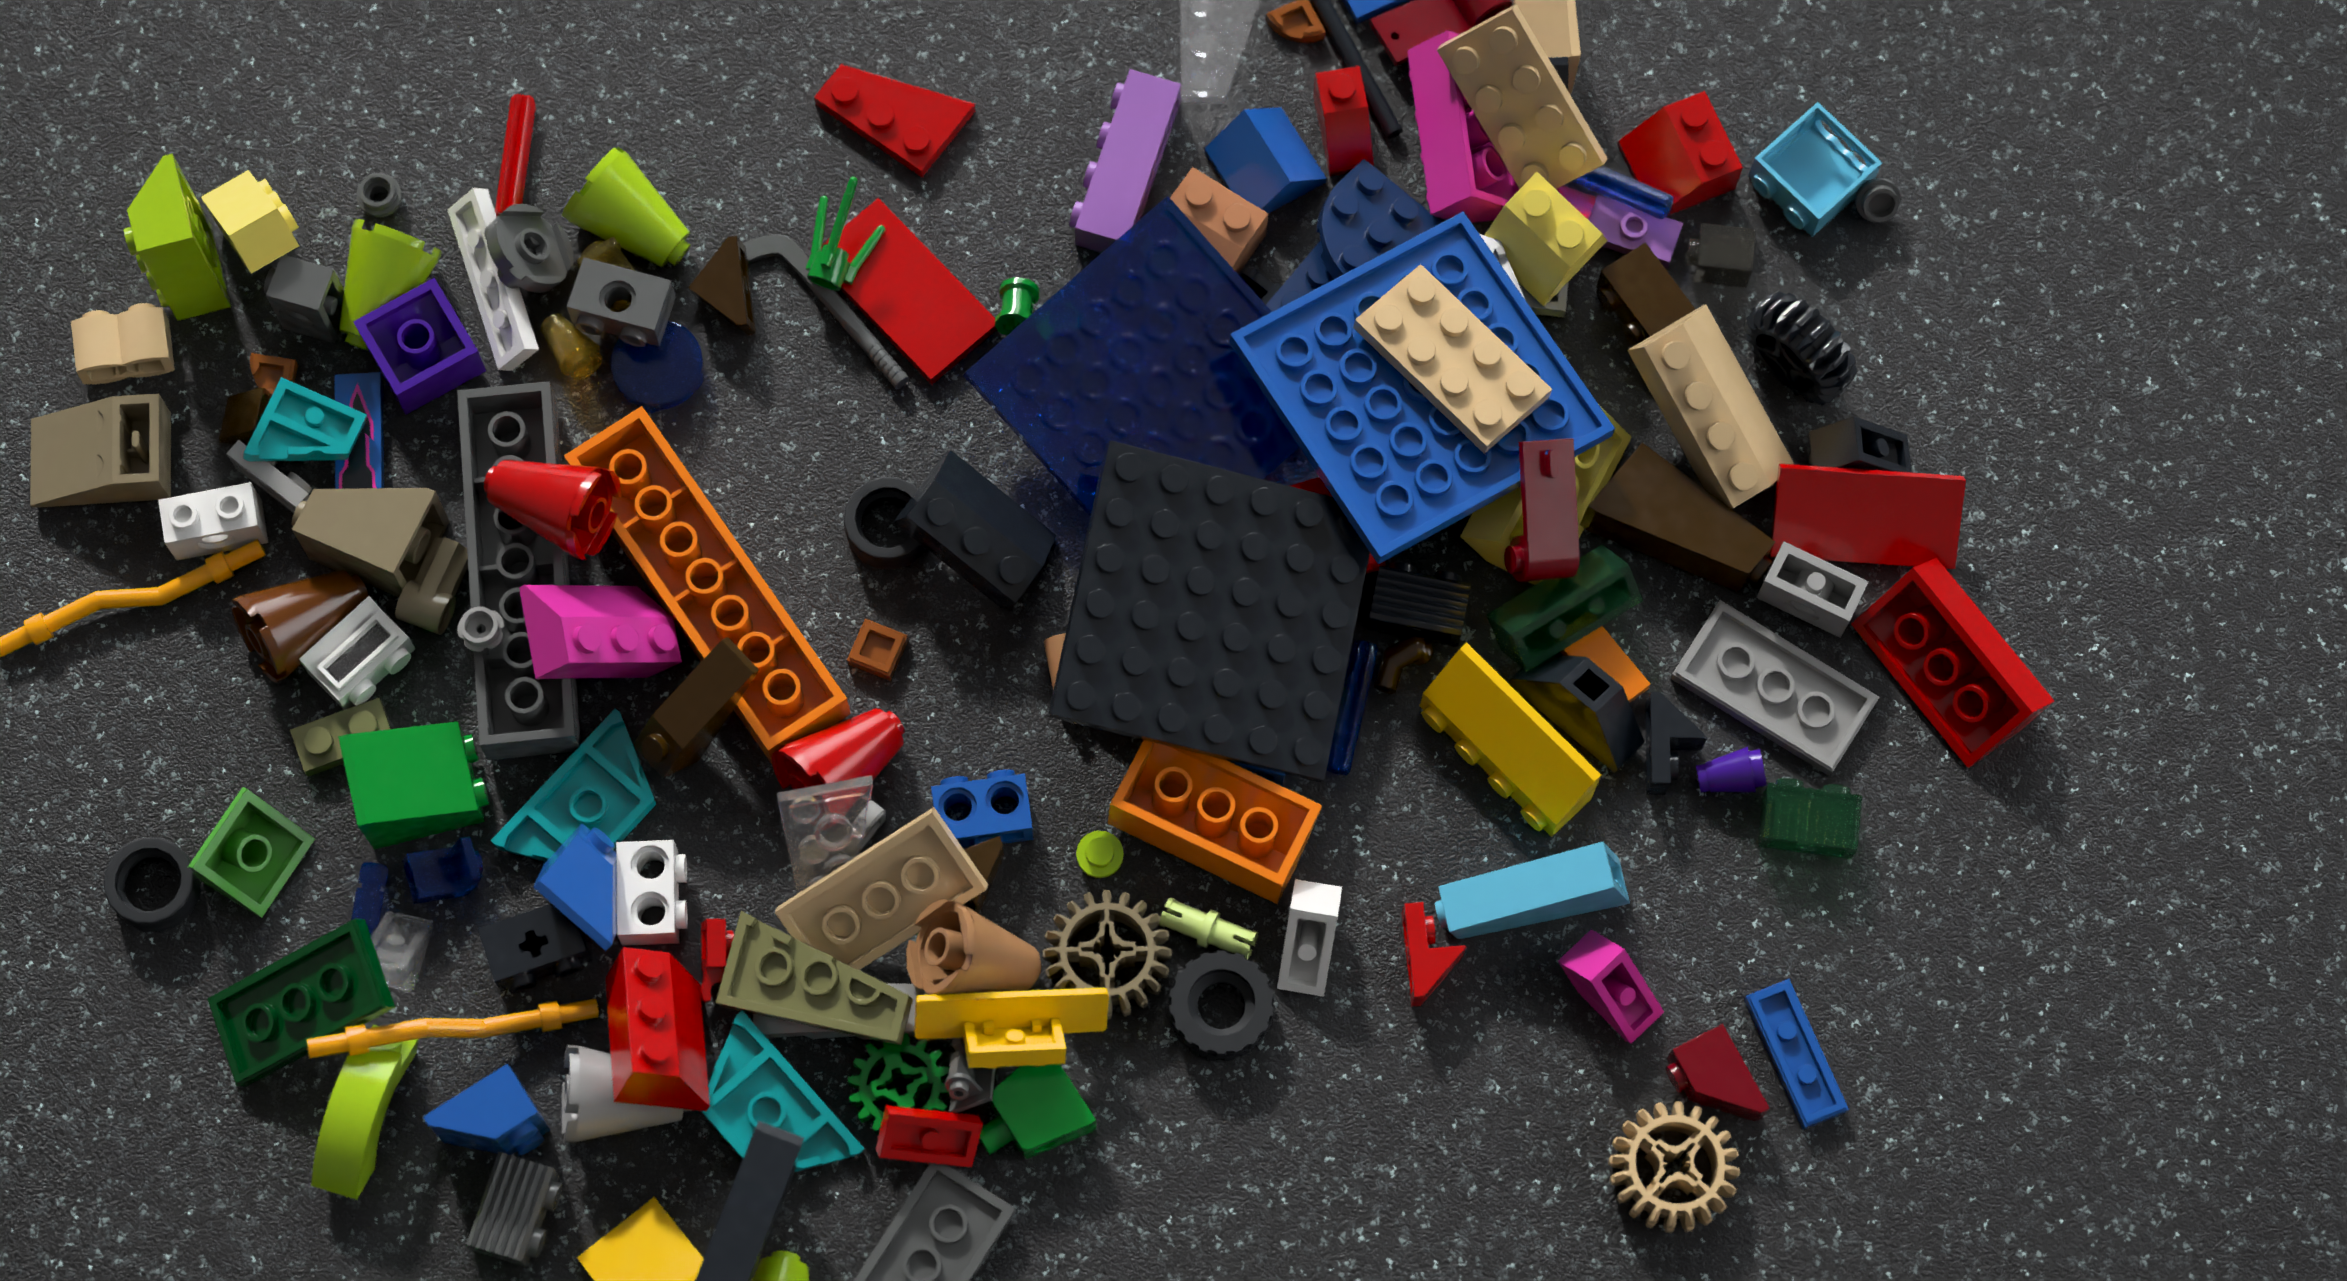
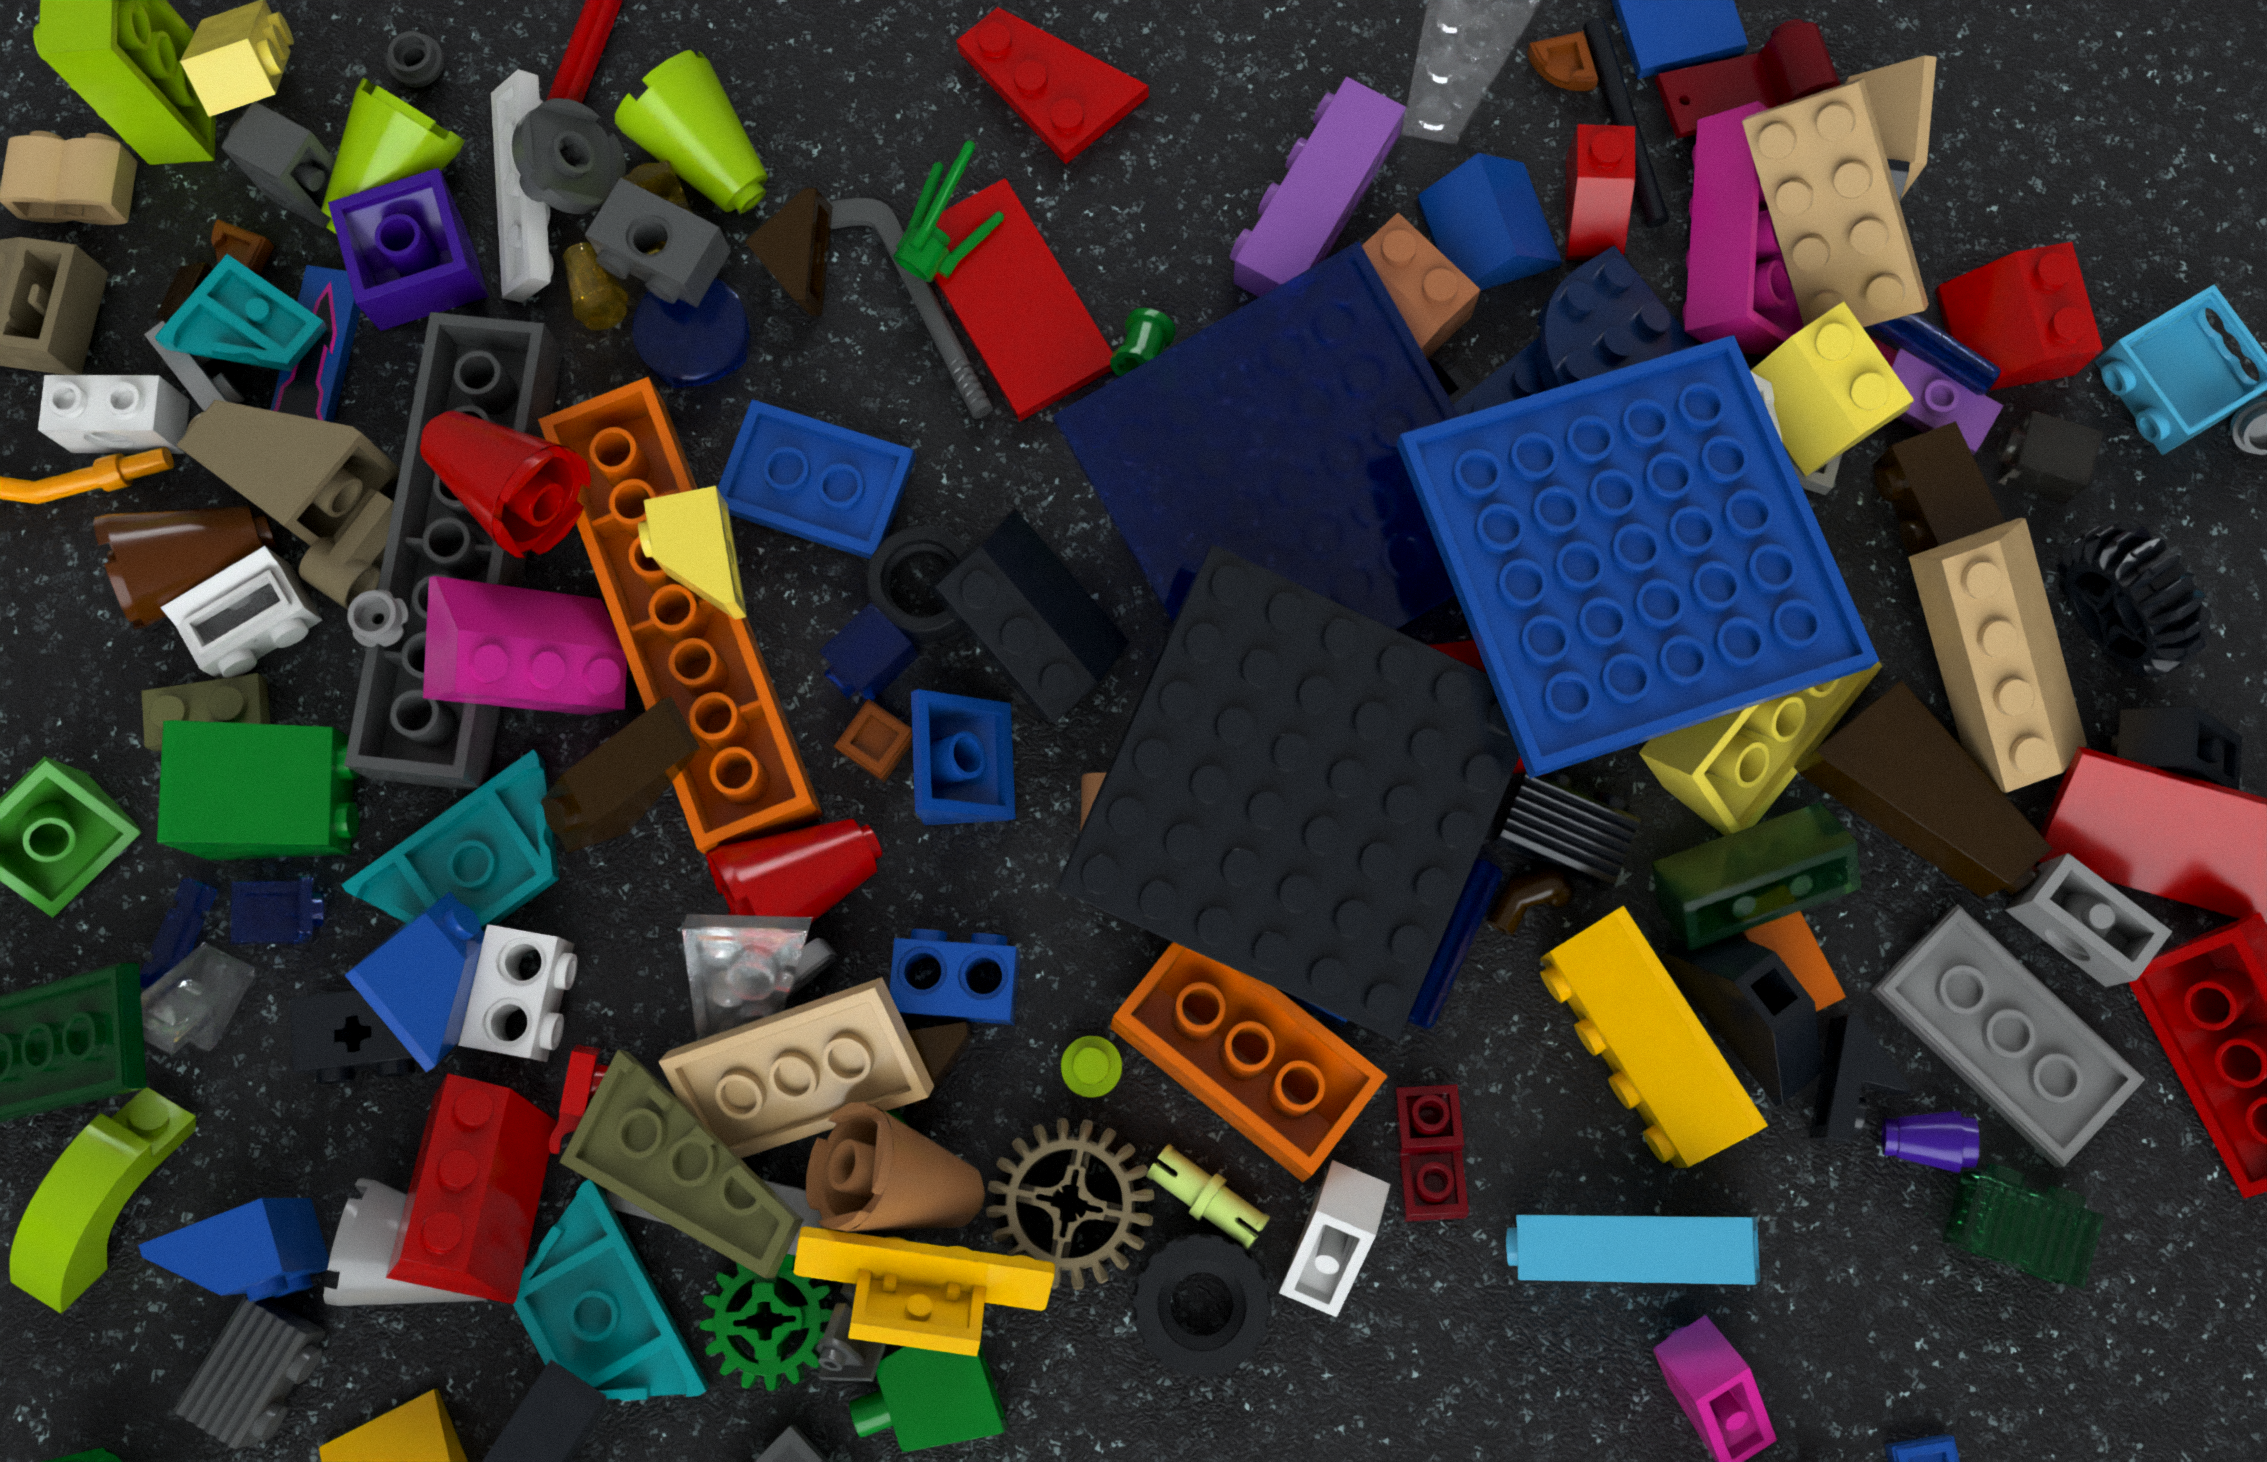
camera: 20 degrees right, 5 degrees up
light orange bar [306,999,599,1058] -> none
red plate [876,1105,983,1167] -> none
tan plate [1353,264,1552,454] -> none
red slope [1401,902,1466,1007] -> none
dark red door [1504,438,1580,582] -> none
none -> light yellow slope [638,486,747,619]
none -> blue plate [717,399,917,560]
none -> clear blue brick [819,602,918,702]
none -> blue slope [911,689,1016,825]
none -> dark red slope [1395,1084,1469,1222]

